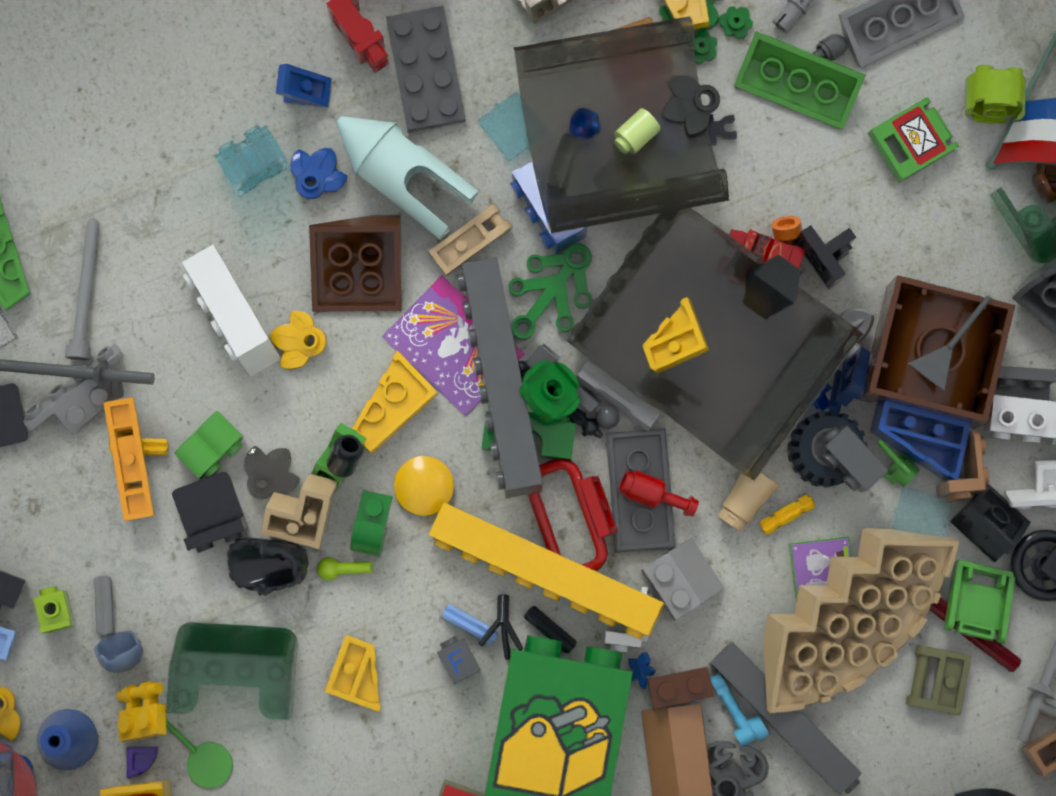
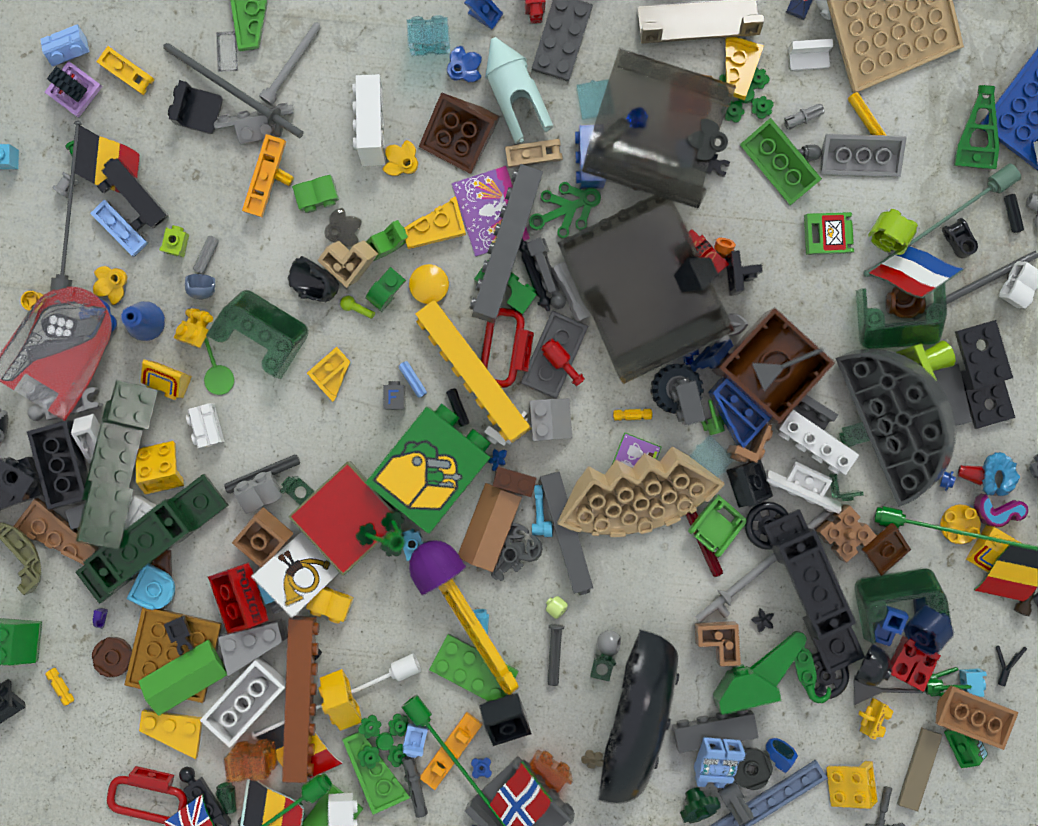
camera: 30 degrees right, 5 degrees up
dark purple tile [127,747,158,778] -> none
black bracket [172,472,248,553] -> none
black brick [326,435,363,478] -> none
black plant [479,594,523,660] -> none
green plate [519,360,580,423] -> none
yellowish green brick [614,108,661,155] -> none
yellow wing [642,297,709,375] -> none
tan plant [717,463,780,532] -> none
olive plate [906,645,971,715] -> none

